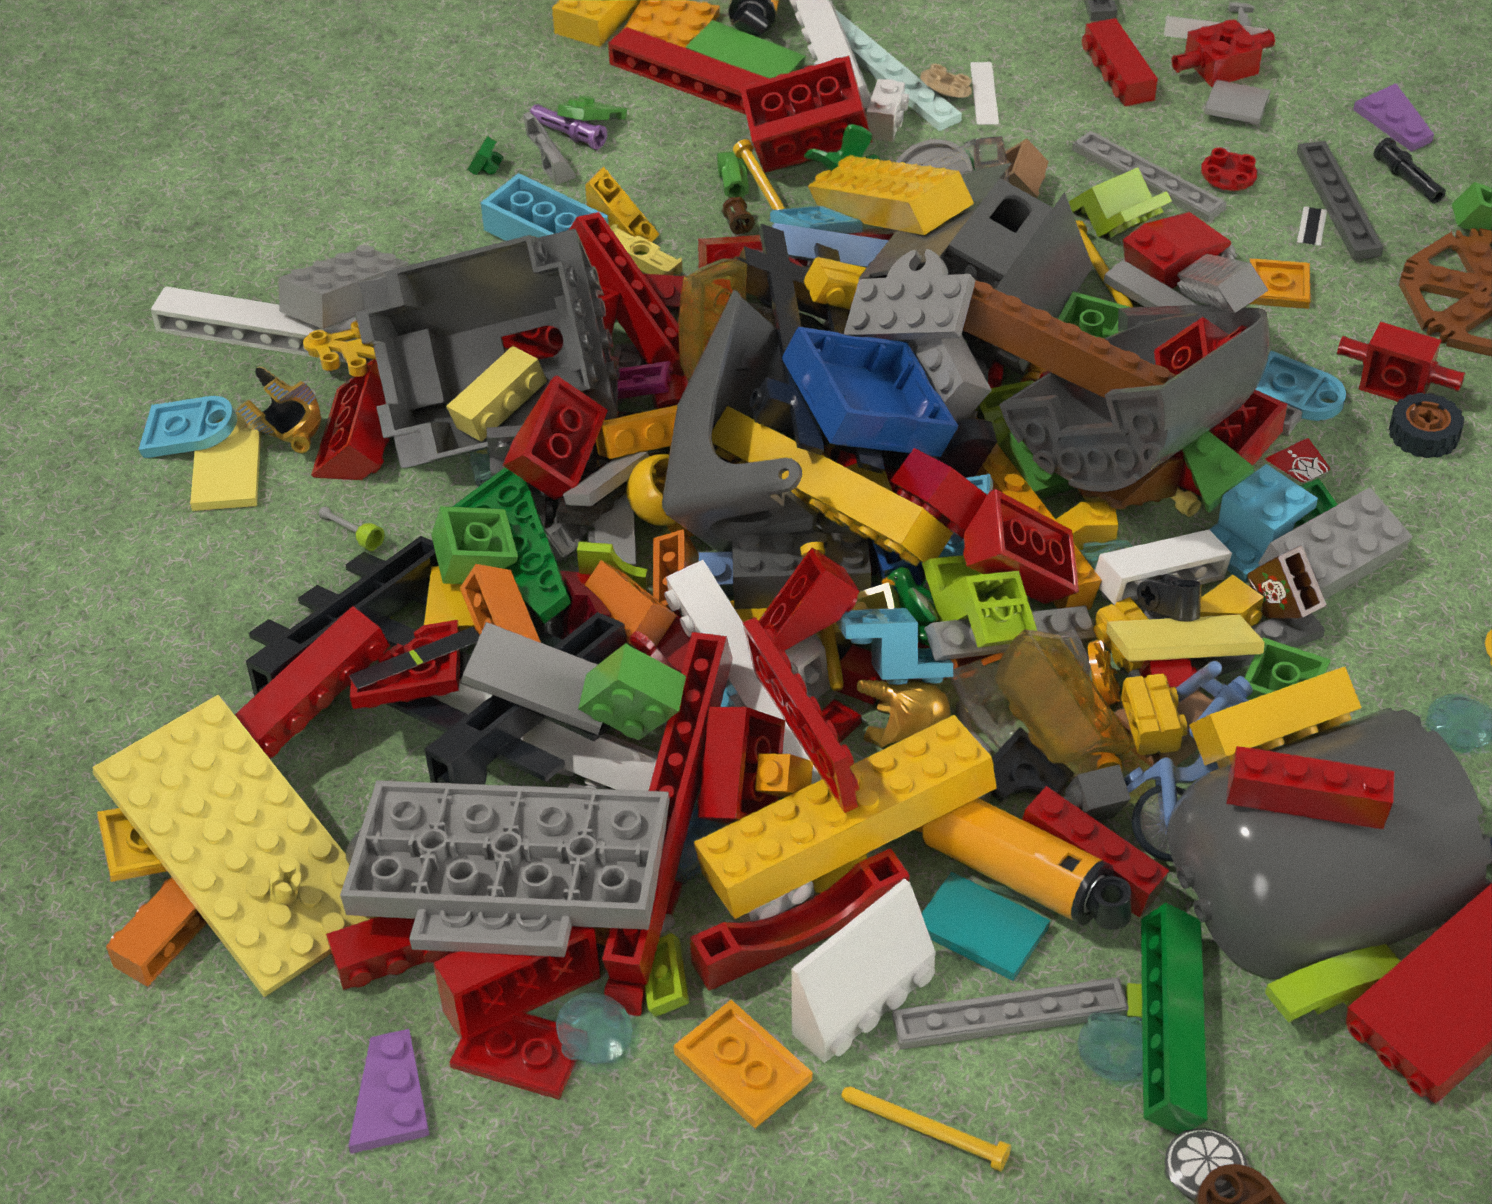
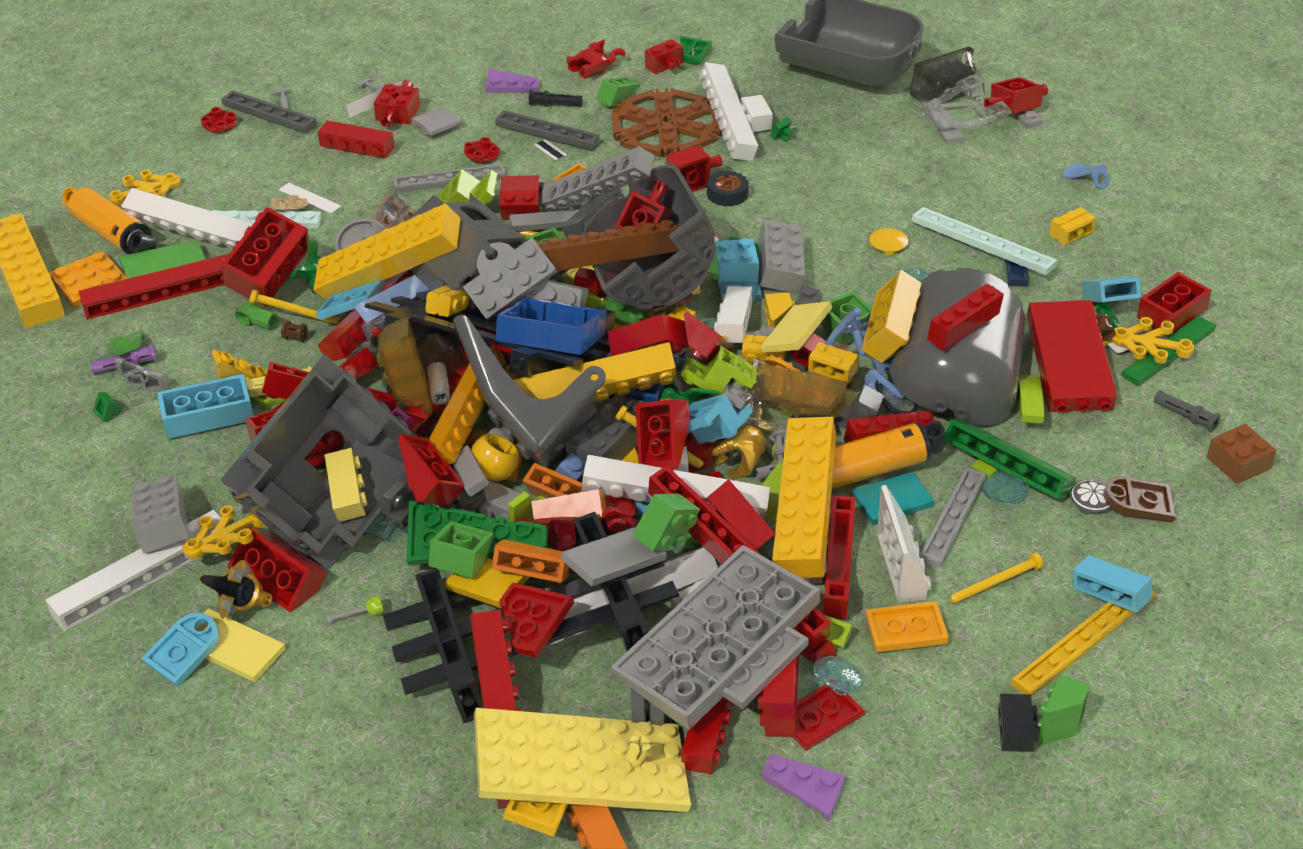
camera: 55 degrees left, 5 degrees down
black sticker [349,627,480,689] -> none
red plate [743,617,859,813] -> none
light orange brick [755,754,813,798] -> none
black piece [1137,574,1201,621] -> none
reddish brown torso [1248,545,1326,618] -> none

